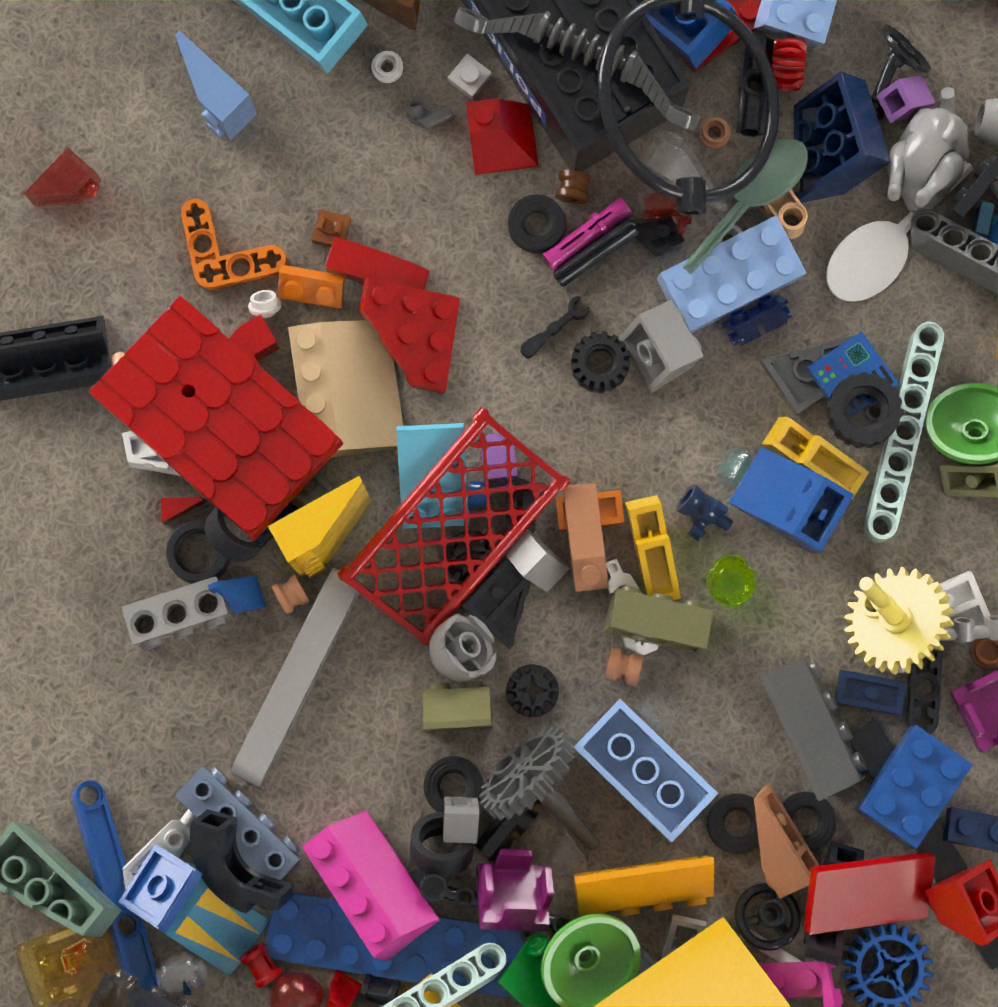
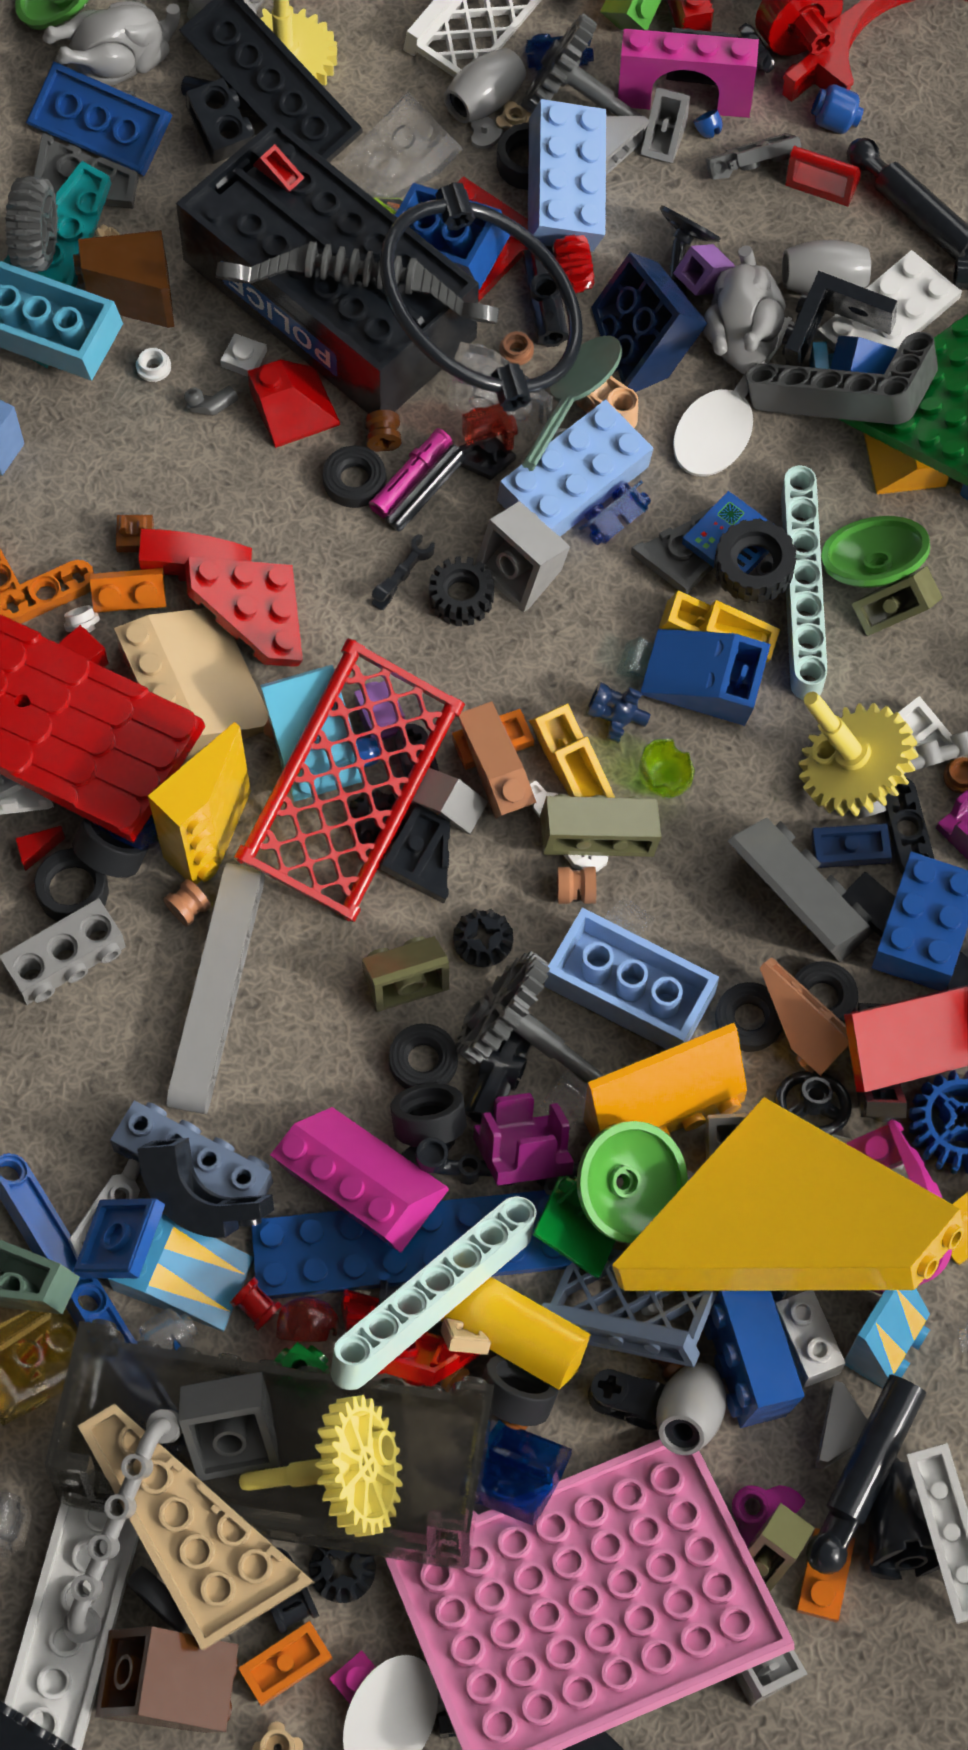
camera: 20 degrees left, 15 degrees down
blue tile [208,575,266,614] -> none
light grey cylinder [429,614,496,682] -> none
light grey slope [443,797,479,844] -> none

